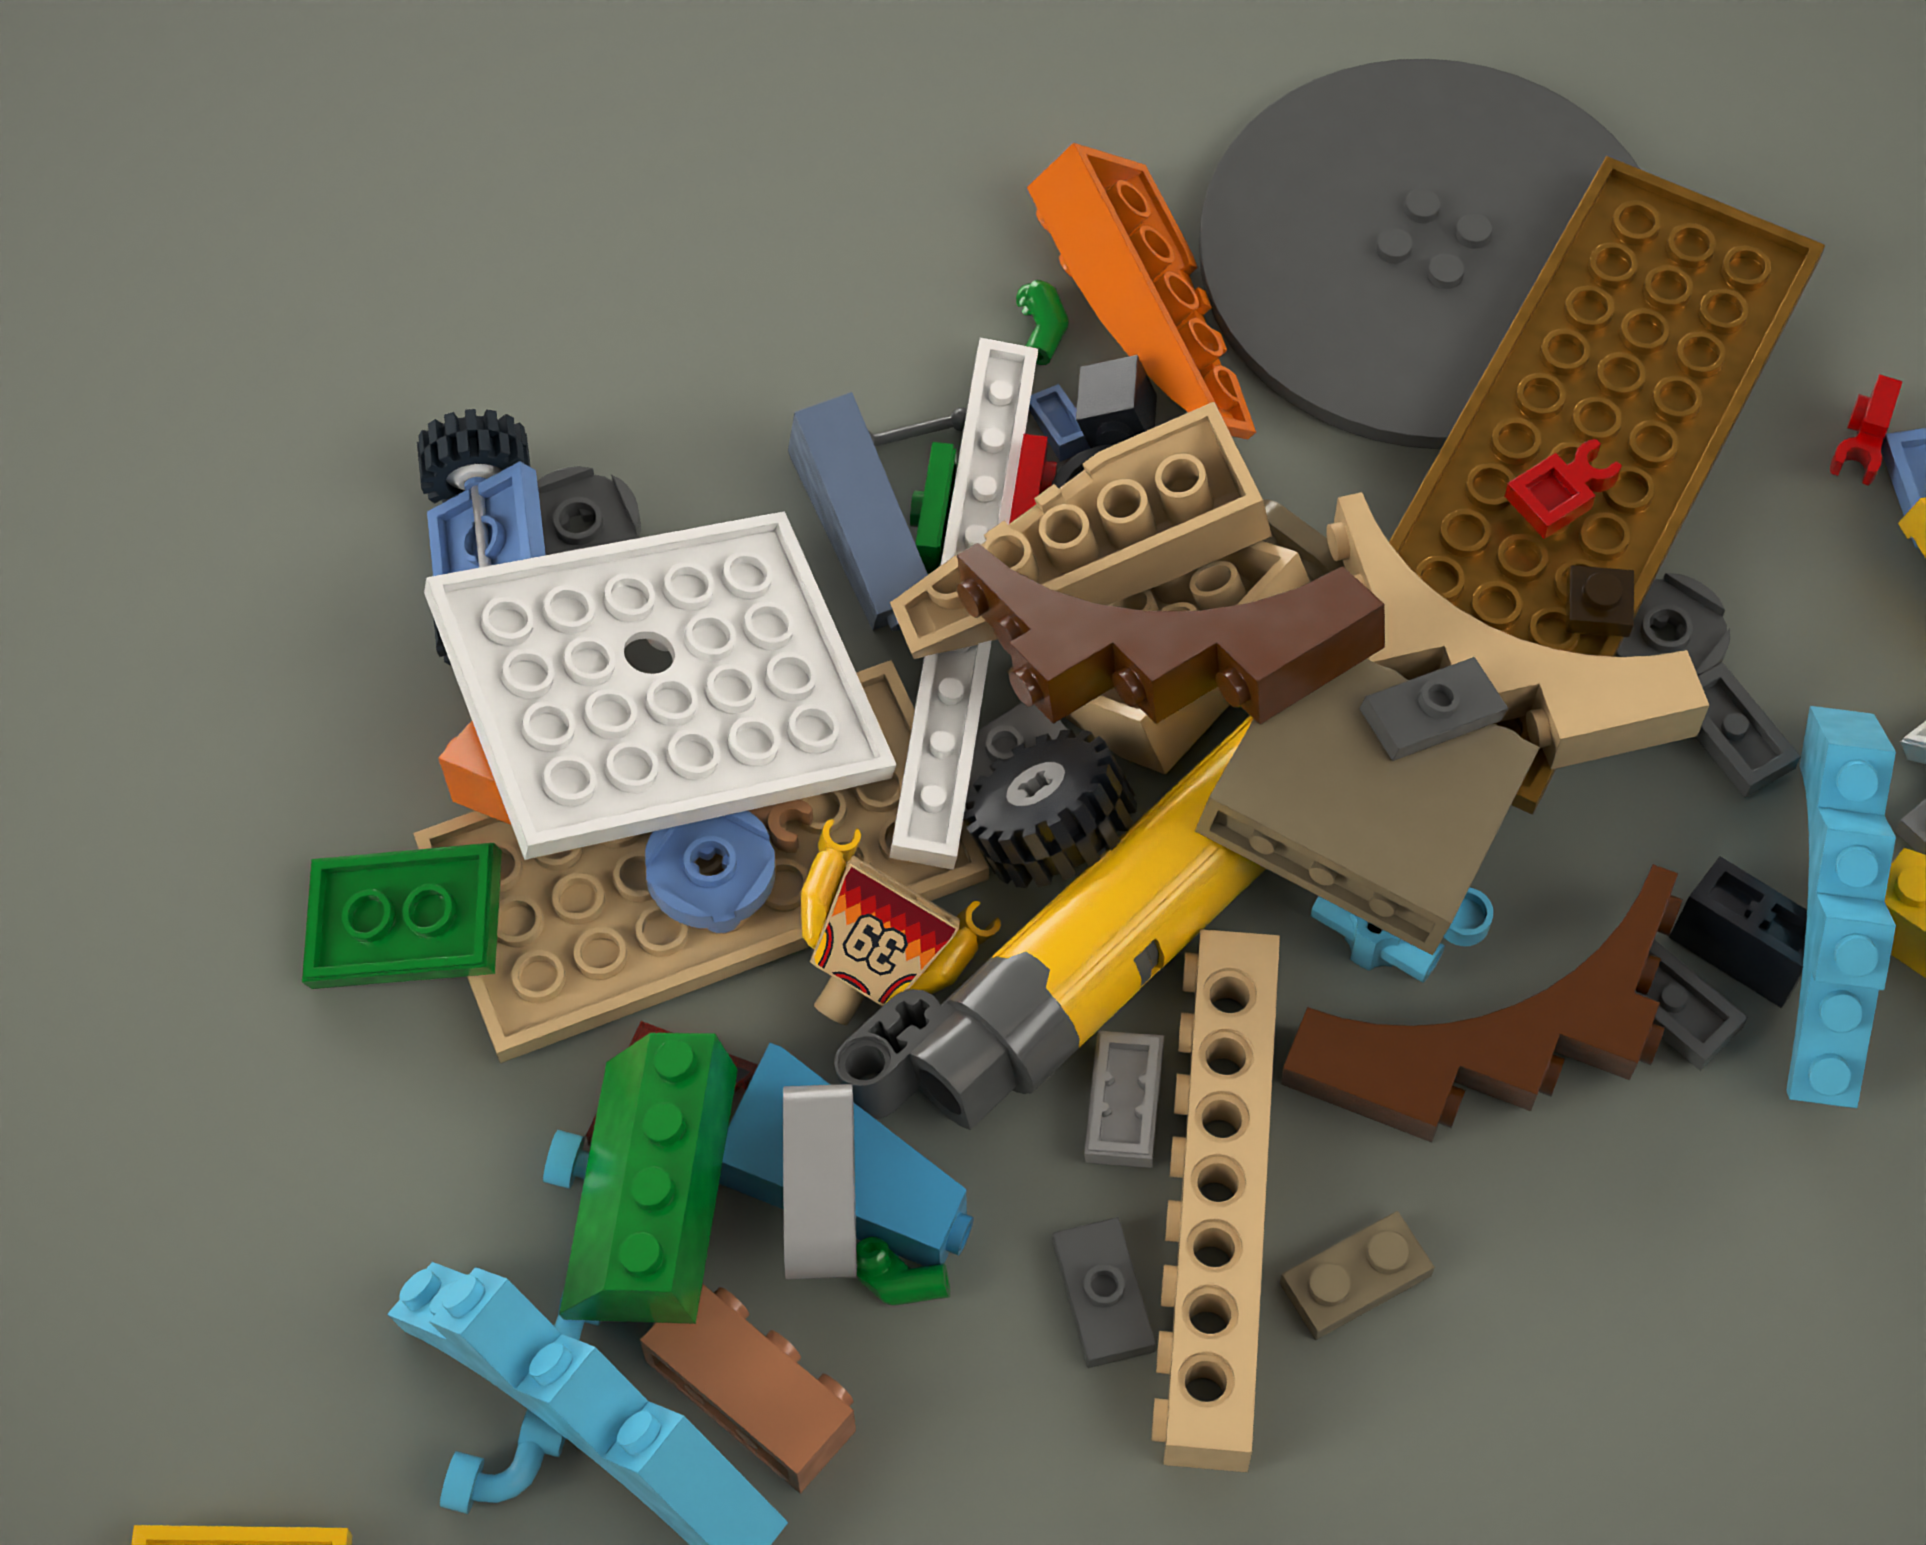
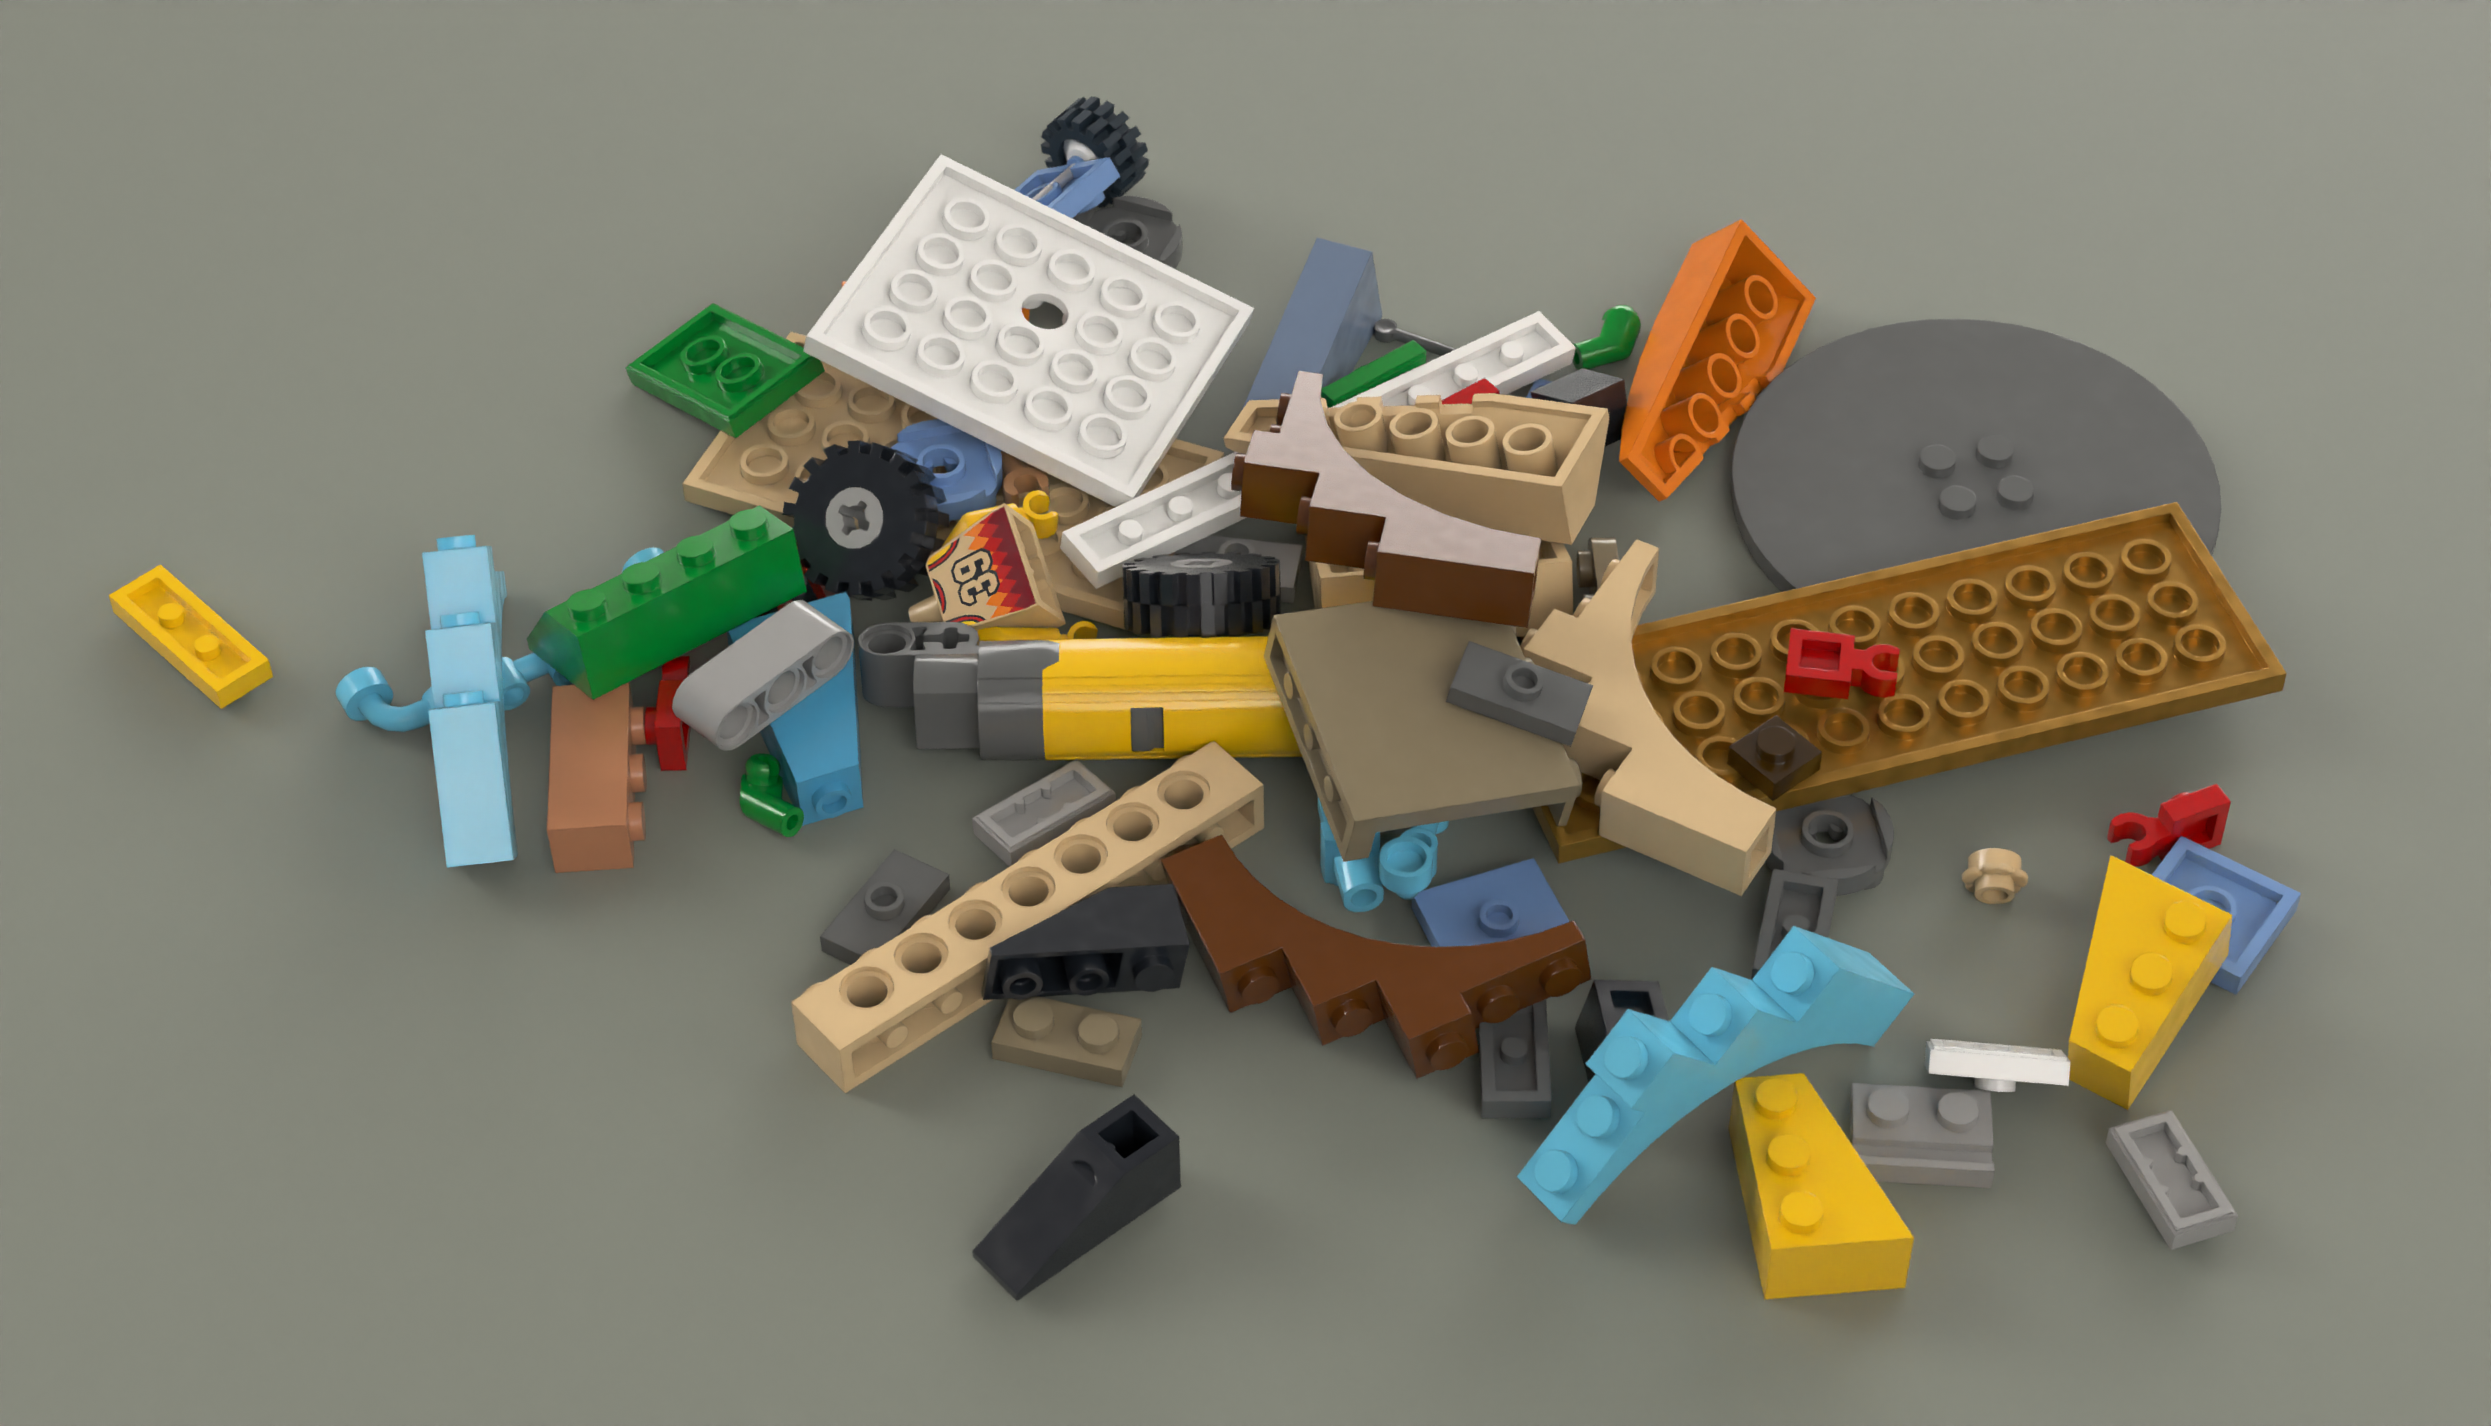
camera: 45 degrees right, 15 degrees down
none -> red plate [645,656,691,771]
none -> black wheel [782,440,949,601]
none -> black slope [972,1094,1181,1301]
none -> black slope [981,884,1190,1000]
none -> medium blue plate [1412,858,1569,947]
none -> tan plate [1962,848,2028,904]

